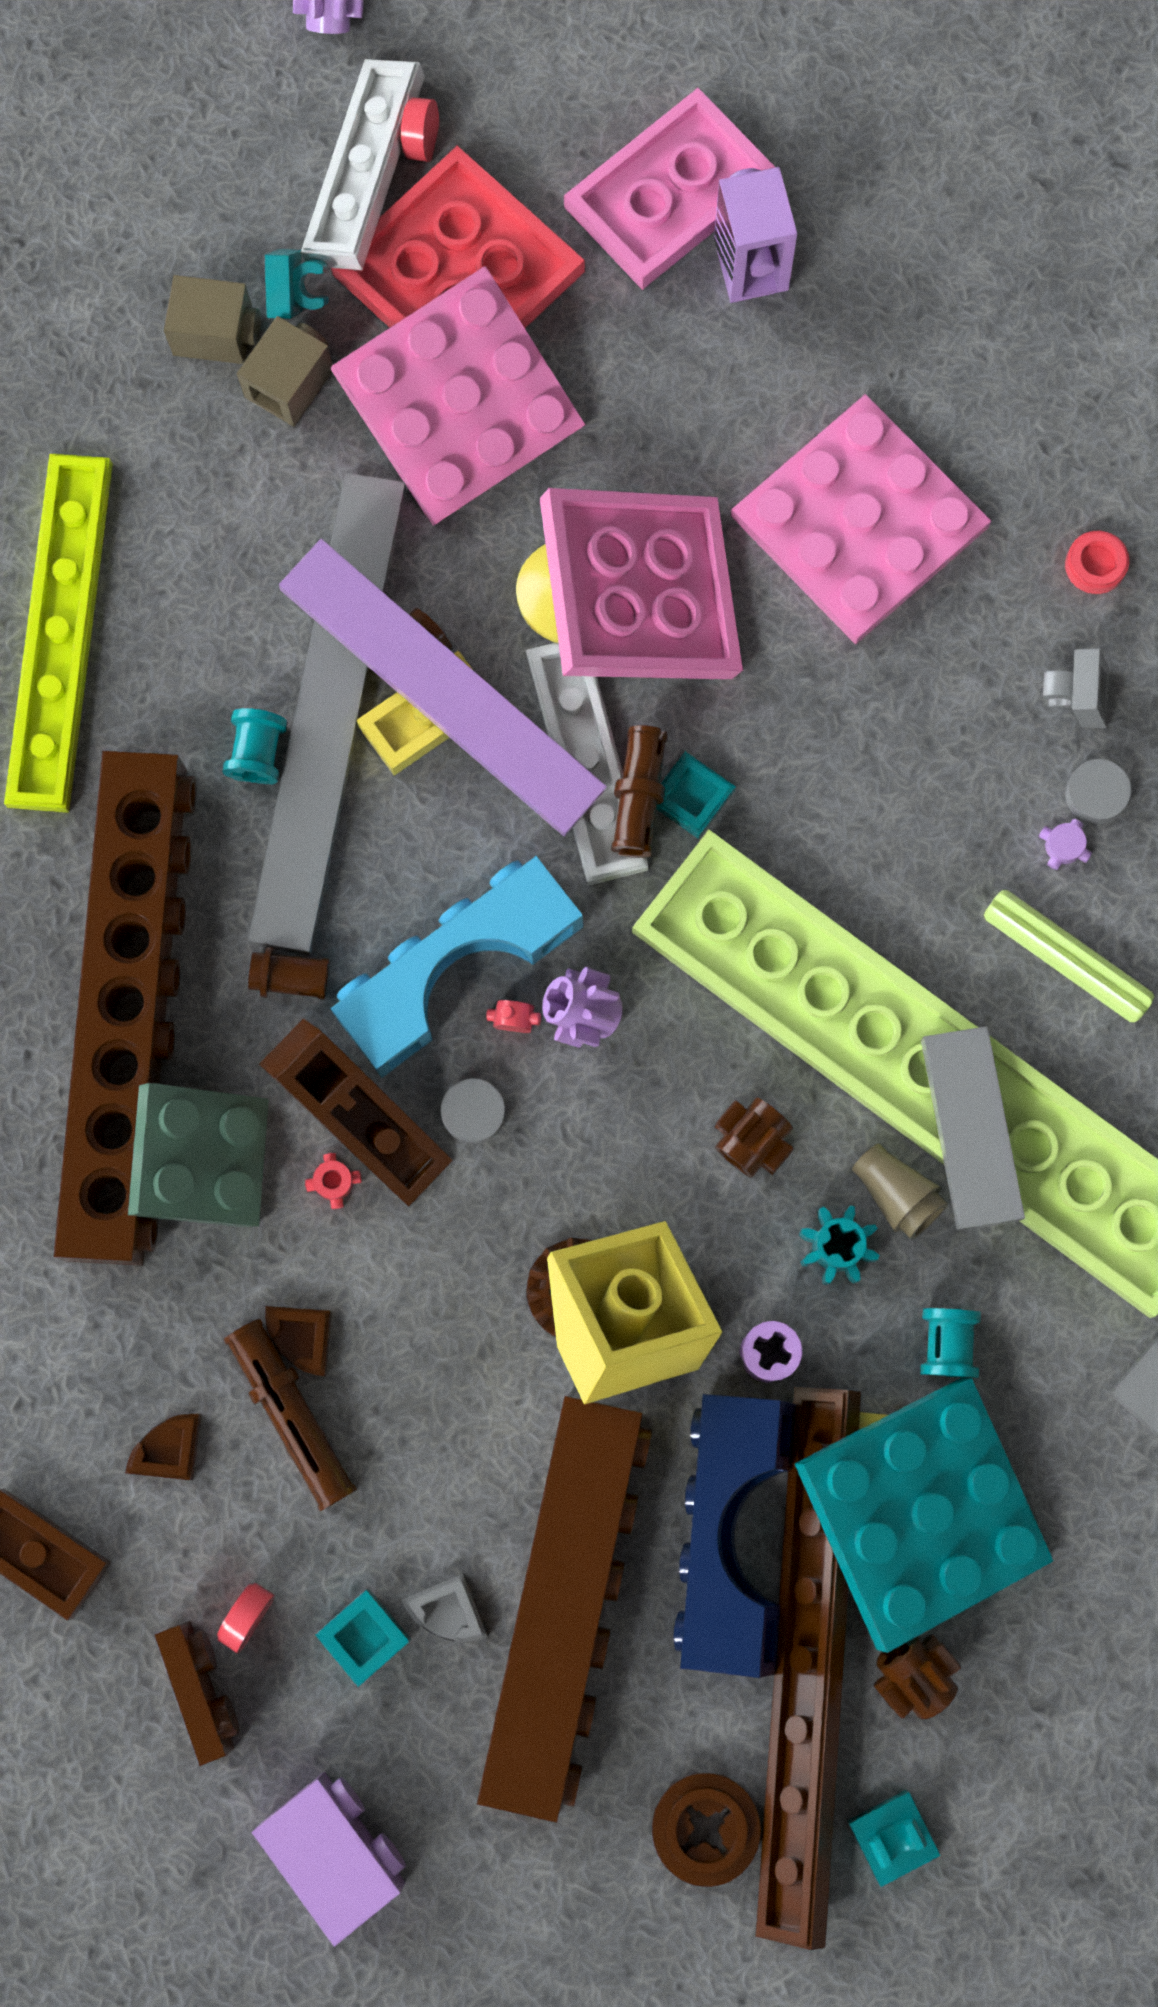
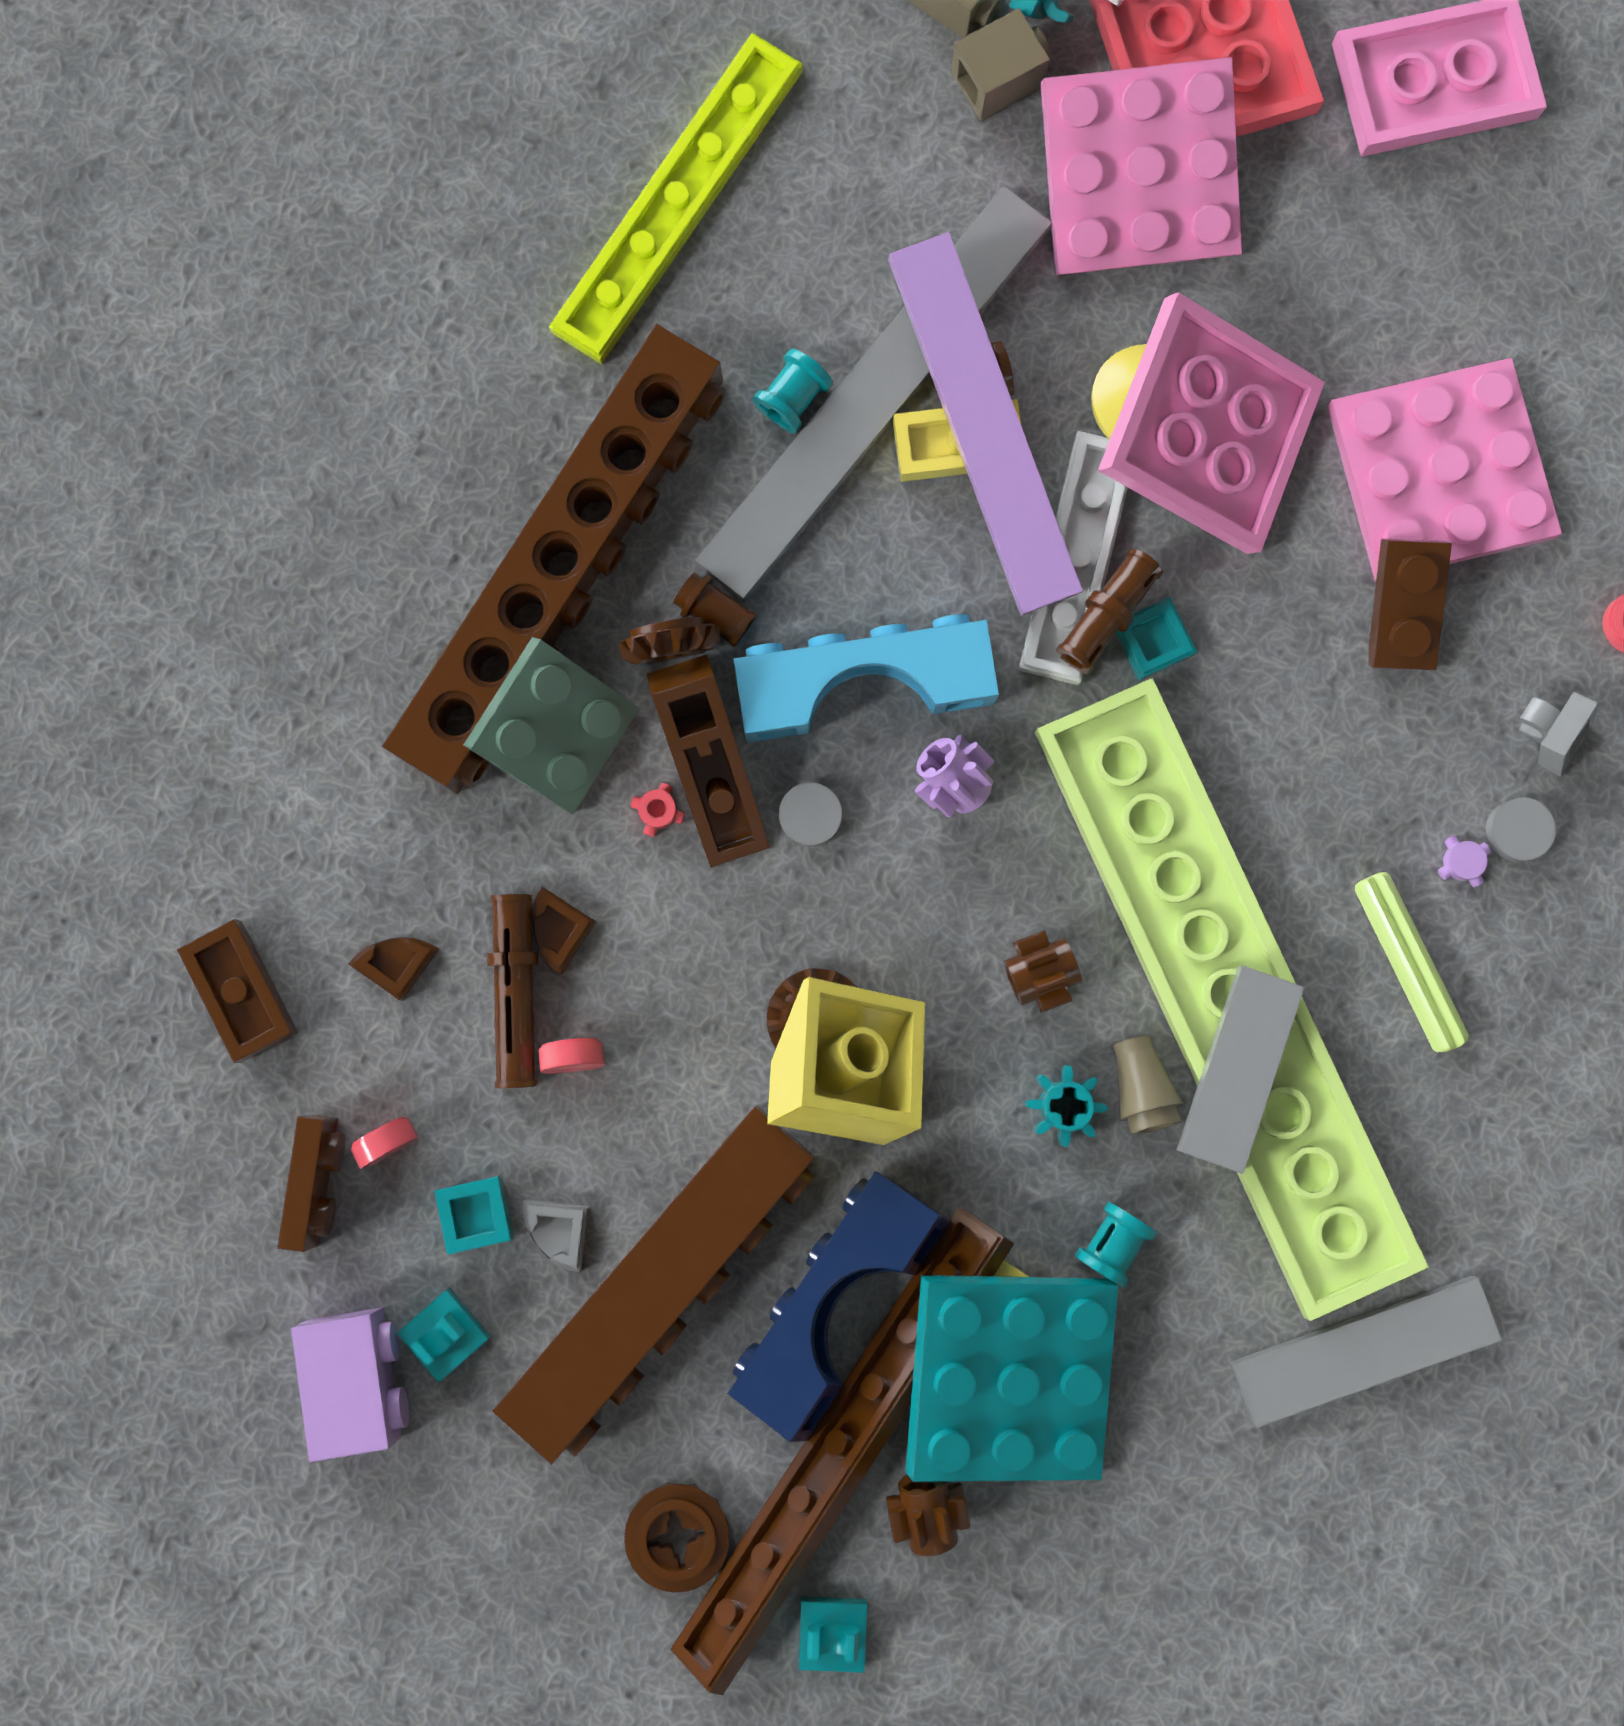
camera: 30 degrees right, 5 degrees up
coral piece [486,1000,541,1033] -> none
lavender brick [714,167,797,303] -> none
lavender bush [739,1321,802,1383] -> none
none -> teal tile [397,1287,491,1383]
none -> coral tile [538,1038,605,1074]
none -> reddish brown gear [618,617,721,665]
none -> reddish brown plate [1369,538,1452,670]

